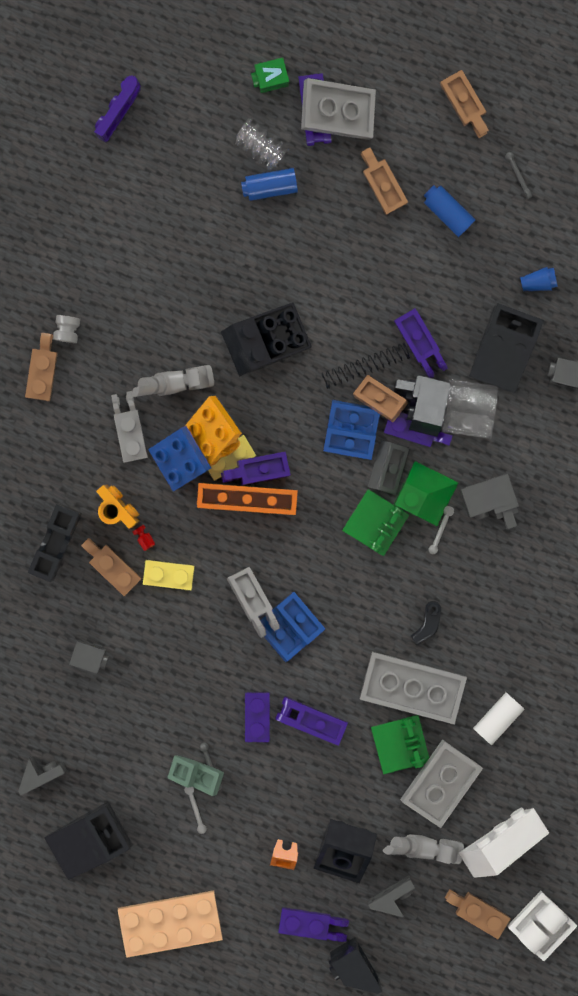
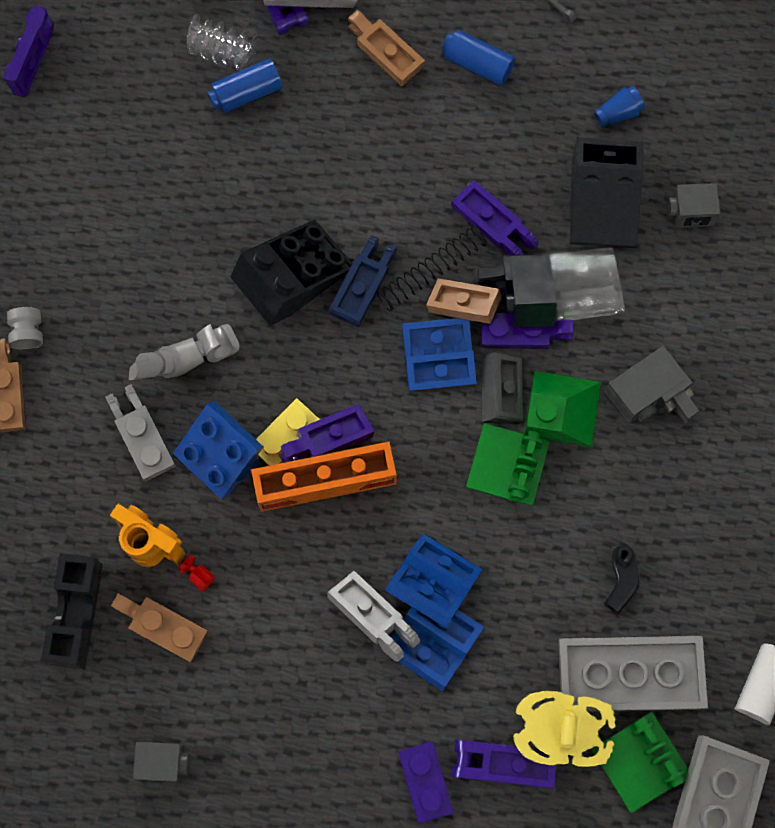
camera: 15 degrees left, 15 degrees down
light yellow plate [143,560,195,590] -> none
light orange plate [185,396,242,466] -> none
light grey hinge [429,506,454,554] -> none
none -> dark blue hinge [329,235,397,328]
none -> blue slope [385,534,482,627]
none -> light yellow shield [513,691,616,767]

